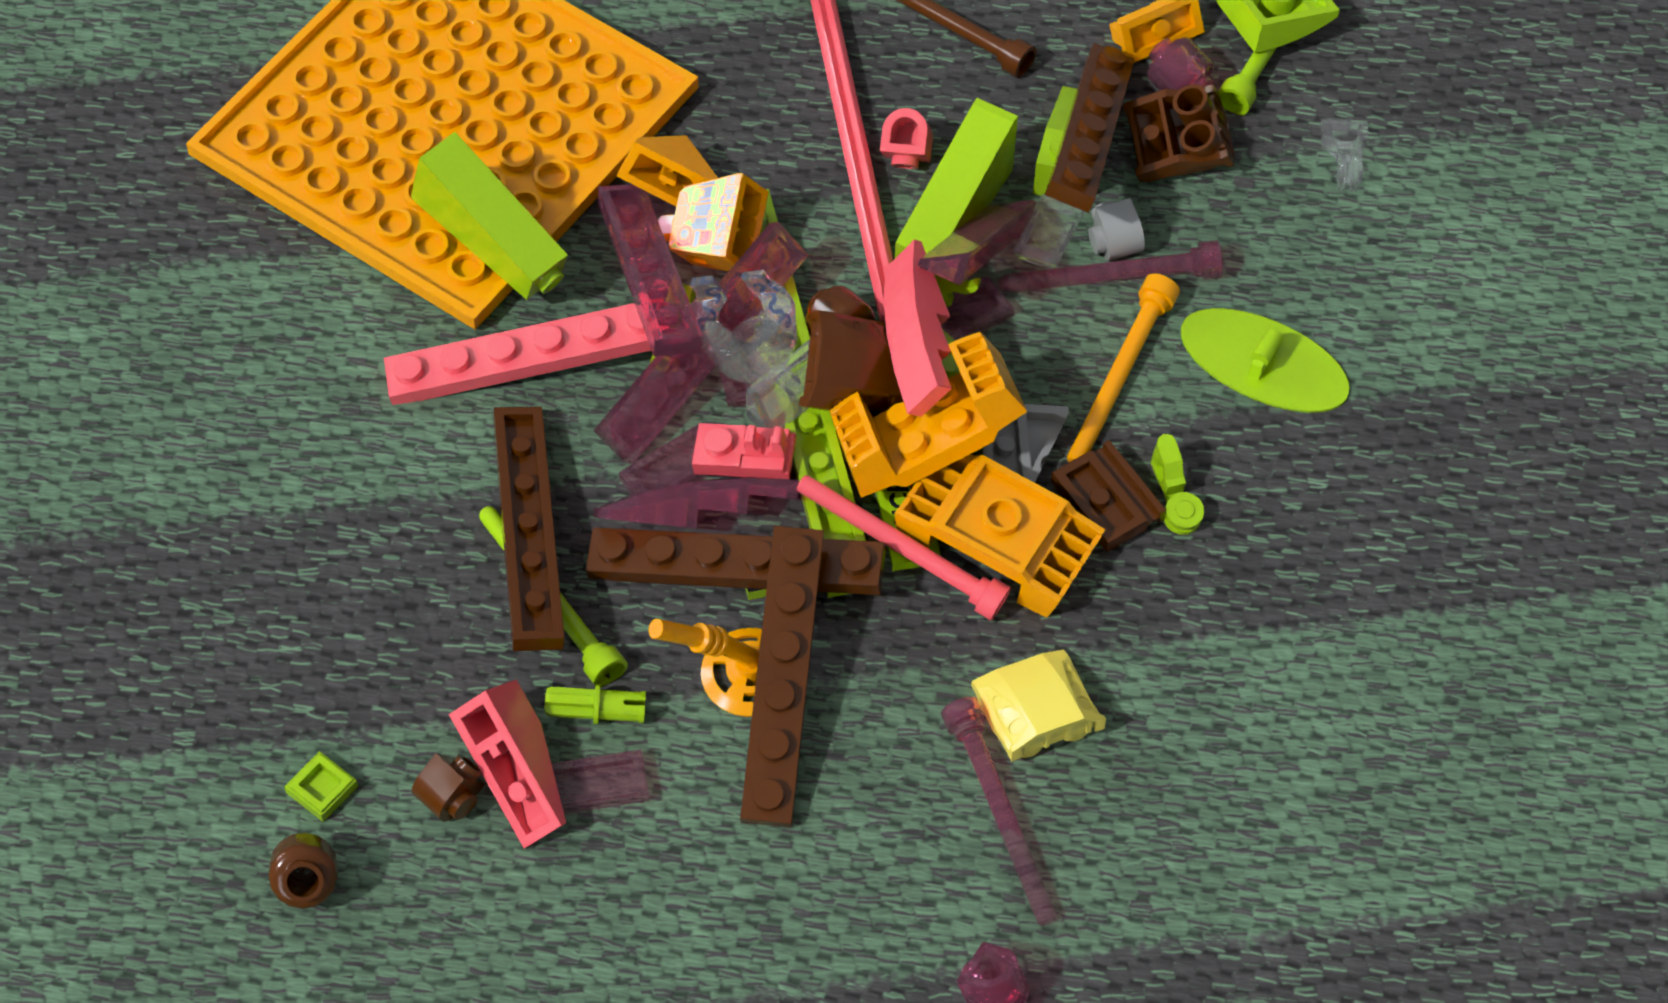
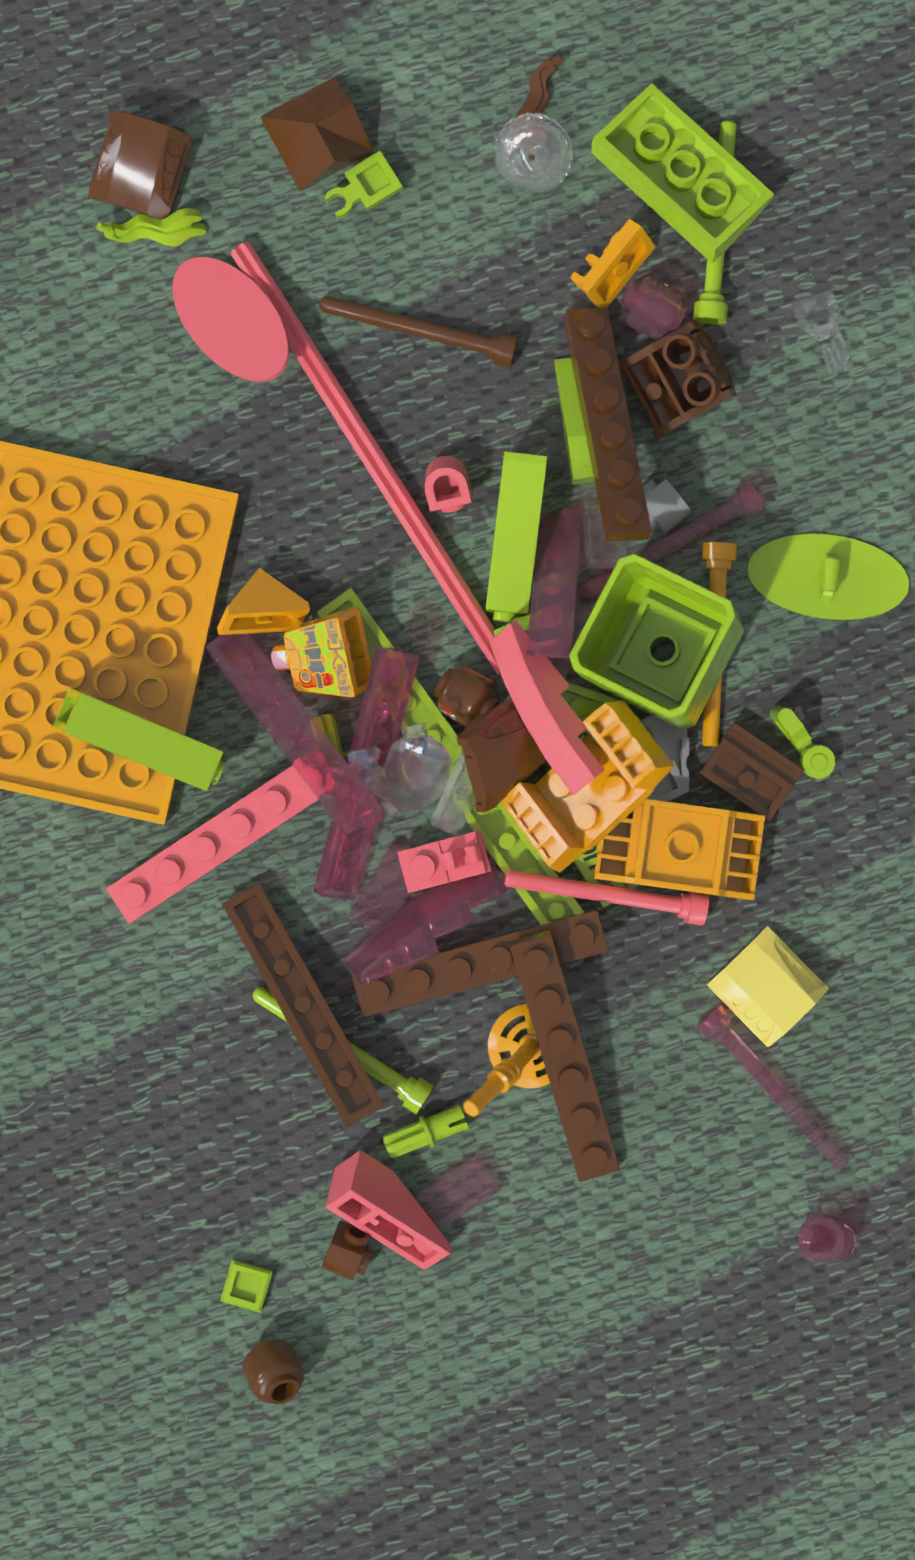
camera: 20 degrees left, 30 degrees up
none -> lime plate [569,554,744,730]

